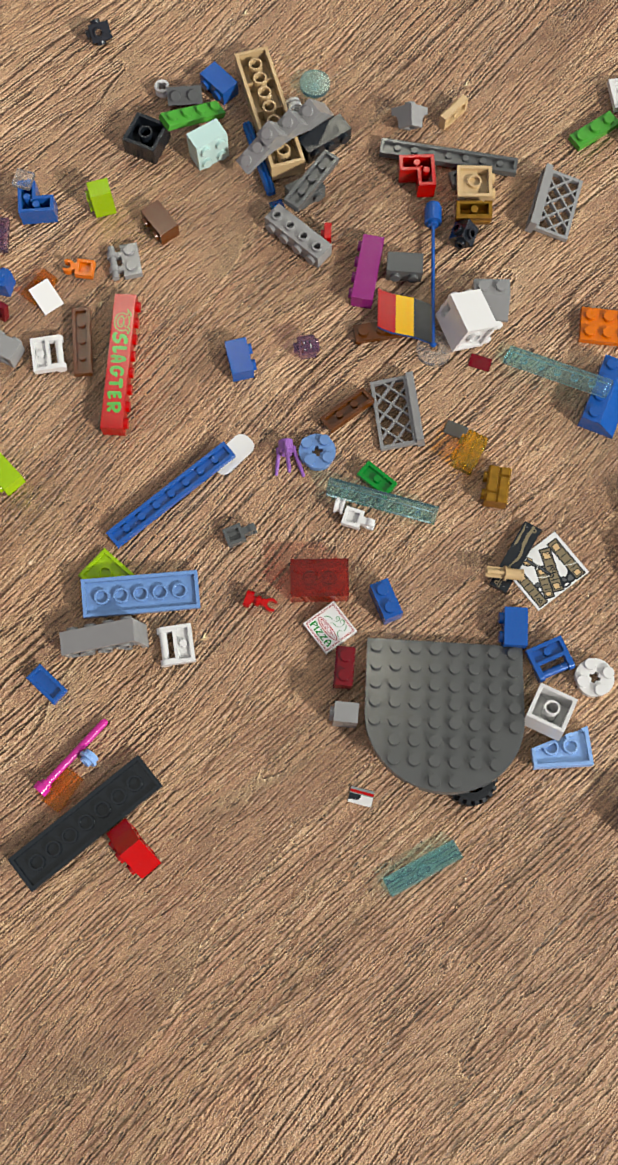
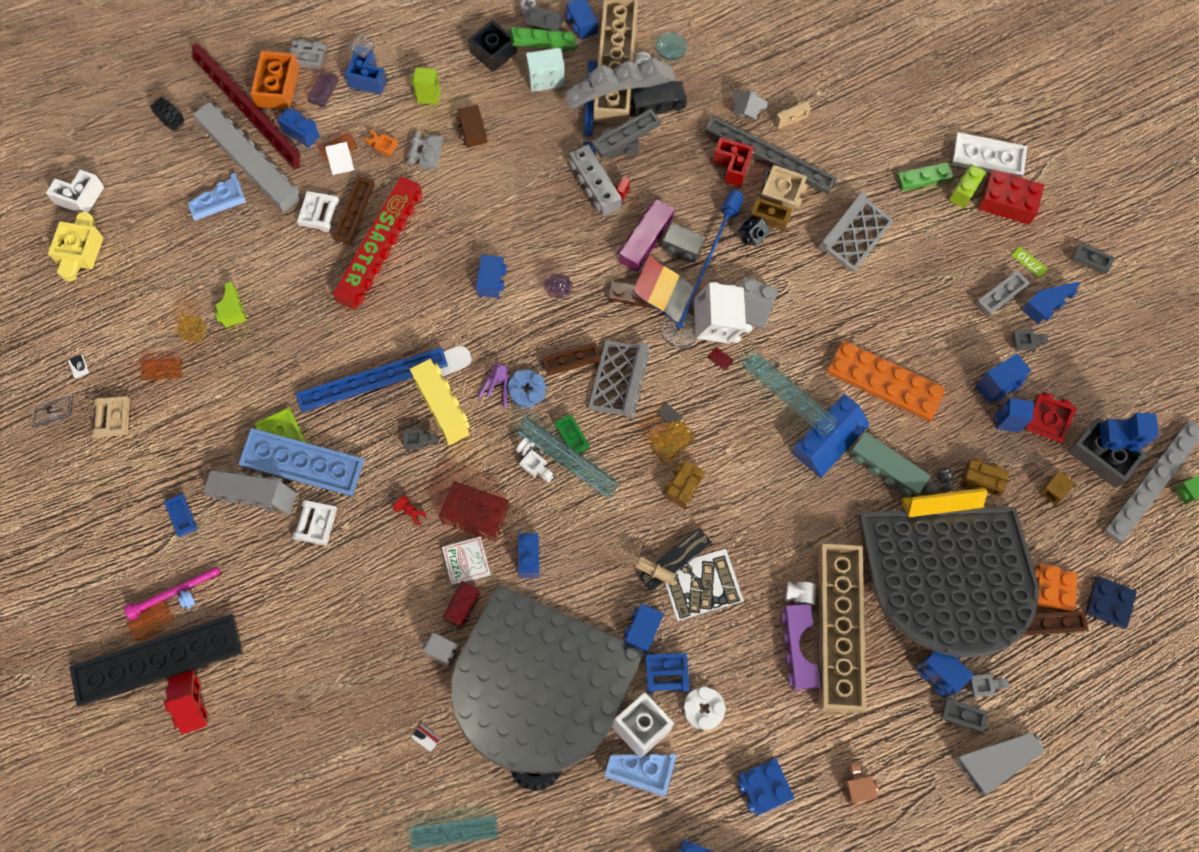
camera: 20 degrees right, 5 degrees down
none -> light yellow brick [410,359,470,445]

